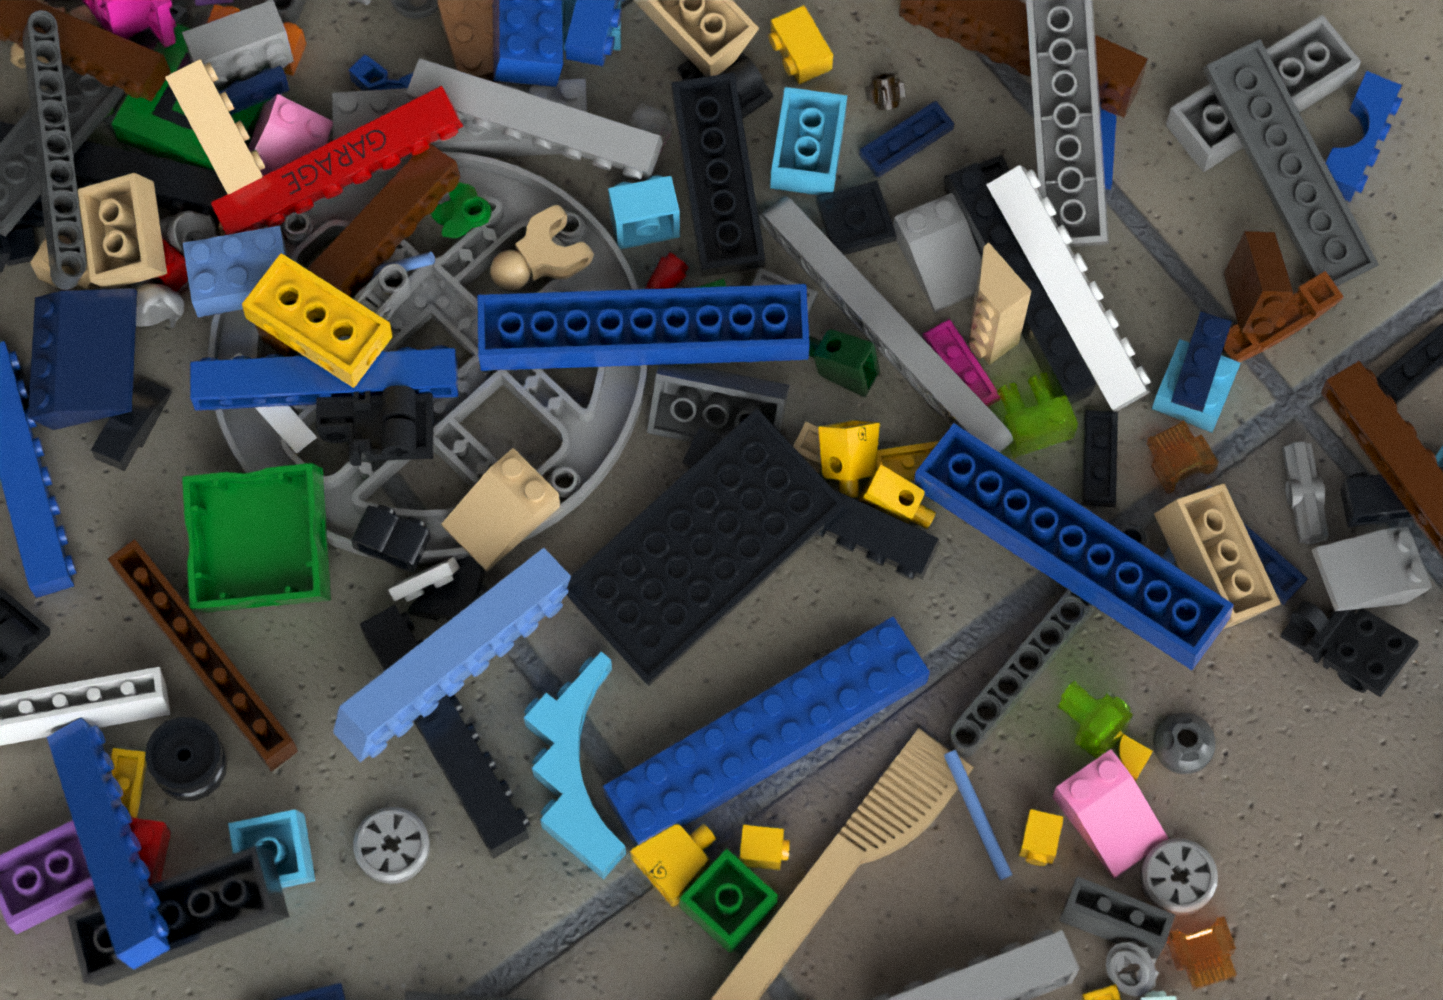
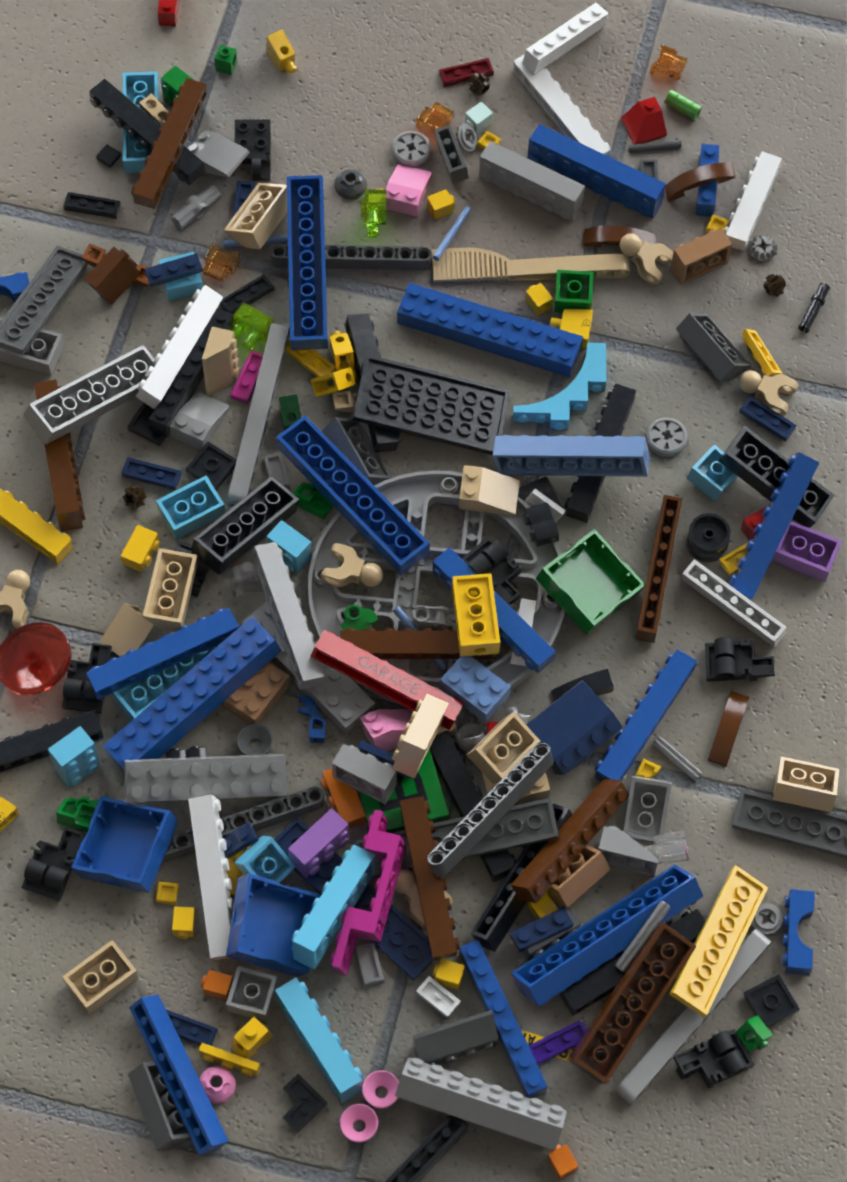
camera: 130 degrees left, 5 degrees down
red cone [644,252,689,289] -> none

